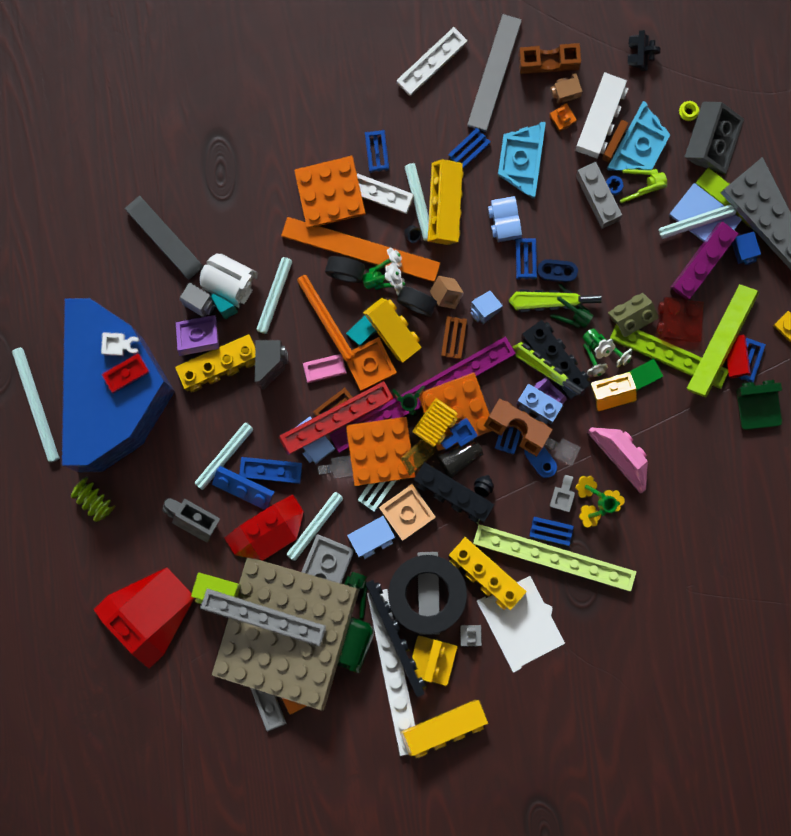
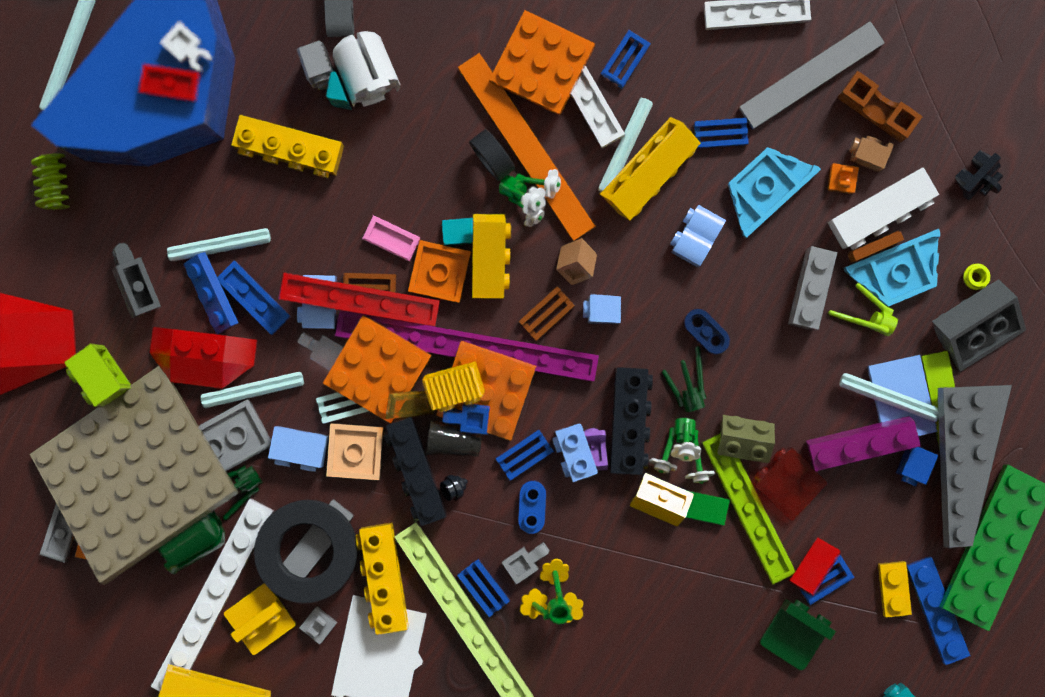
camera: 30 degrees right, 5 degrees up
medium lavender plate [176,315,219,356] -> none
light grey tile [200,589,327,646] -> none
dark grey slope [255,340,289,389] -> none
light aqua axle [257,257,292,334] -> none
orange axle [297,275,354,362] -> none
black plate [365,580,426,697] -> none
dark green plant [392,386,425,416] -> none
black tyre [397,286,437,317] -> none
black hinge [404,225,422,243] -> none
dark orange arch [484,398,553,456] -> none
lime sword [508,289,601,313] -> none
lime sword [512,342,585,397] -> none
blue tile [516,238,537,279] -> none
clear plate [544,437,581,466] -> none
bright pink wedge [587,428,648,494] -> none
blue bush [606,176,623,196] -> none
lime tile [687,284,759,398] -> none

